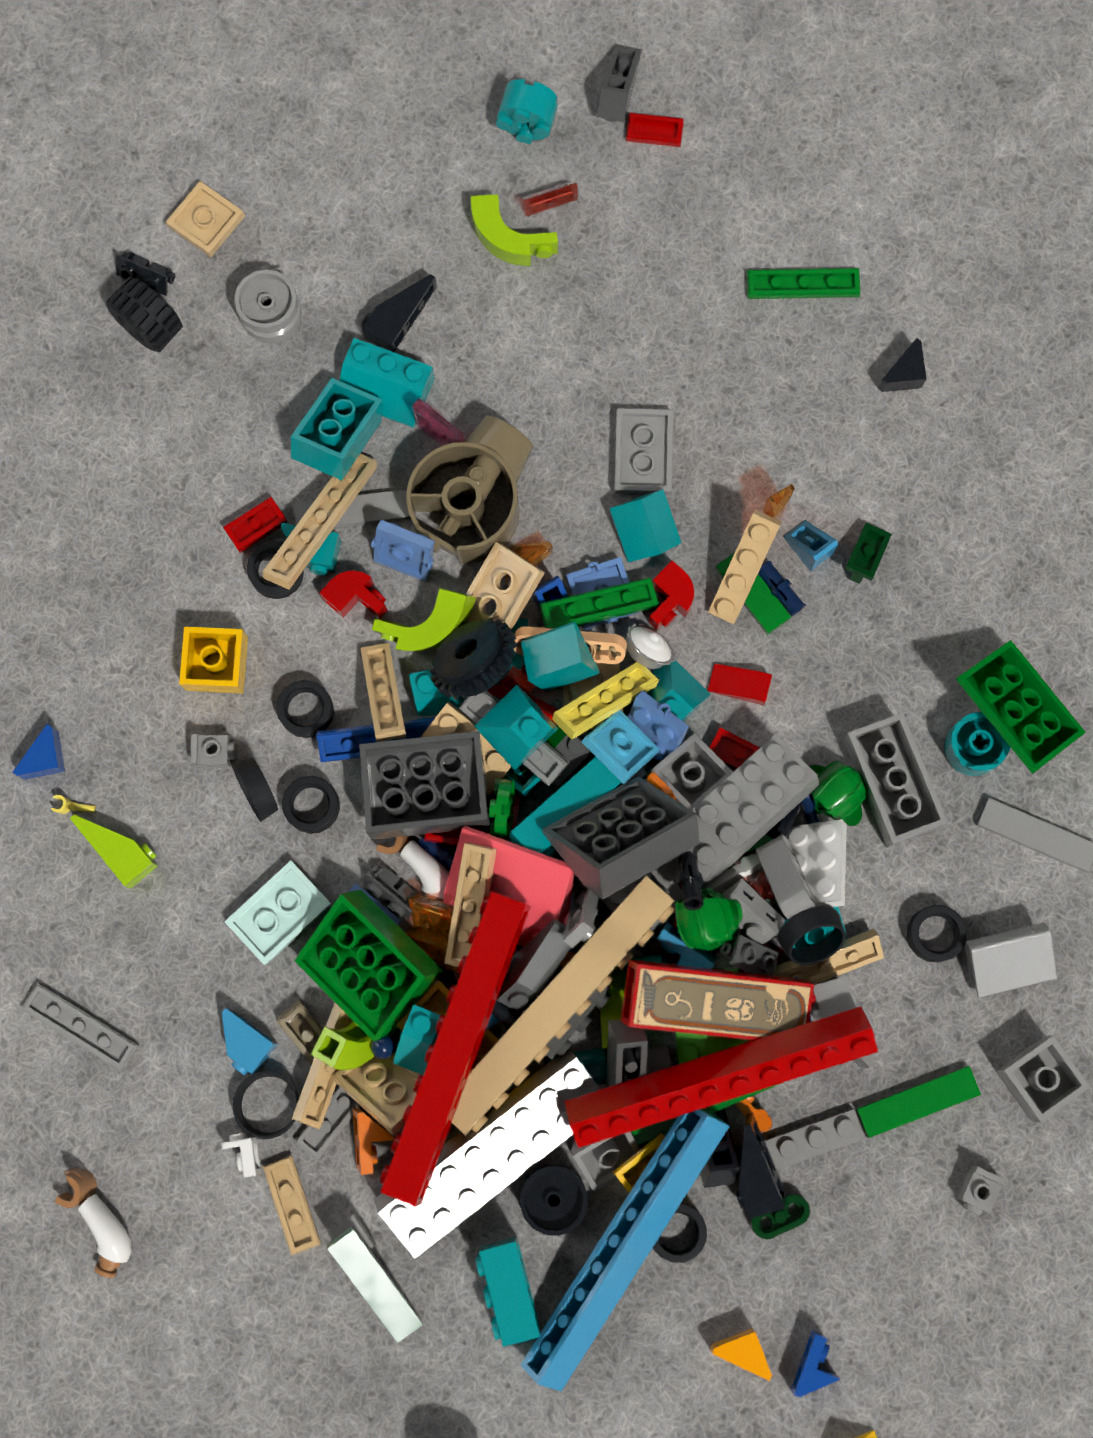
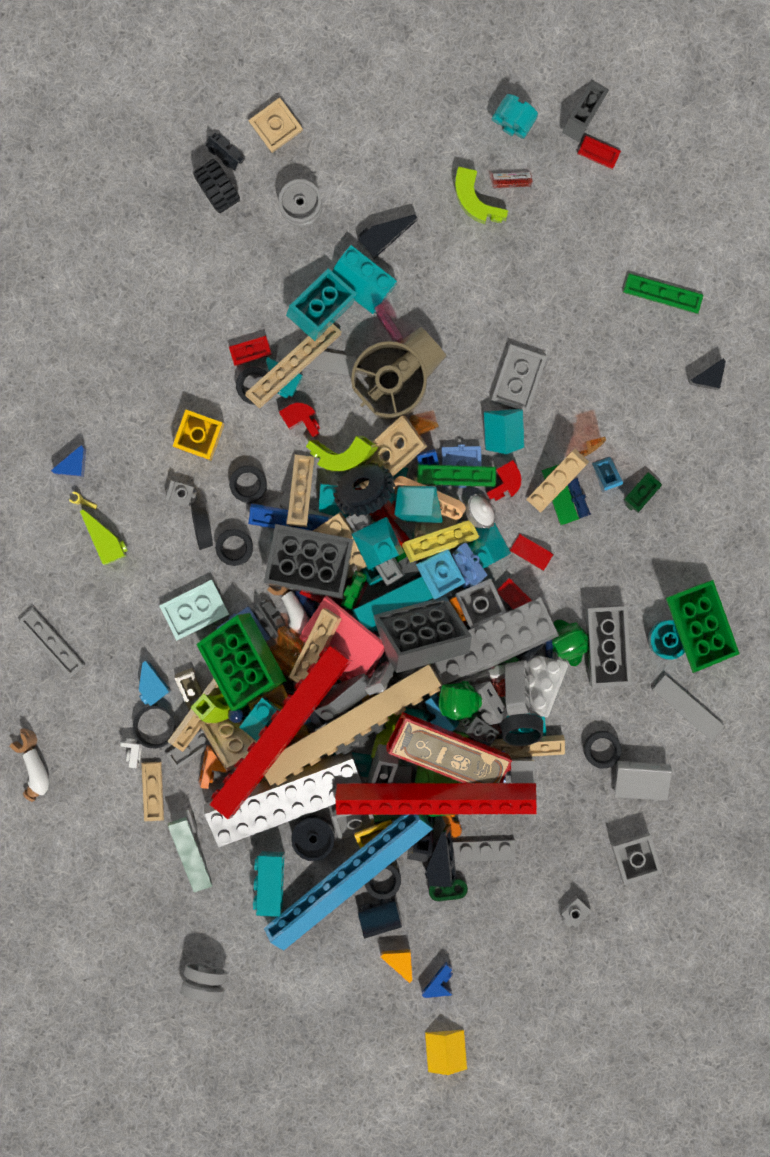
camera: 15 degrees right, 10 degrees up
medium blue plate [371,520,435,582] -> none
black pin [678,852,704,911] -> none
green tile [856,1066,981,1138] -> none
none -> black slope [358,898,402,939]

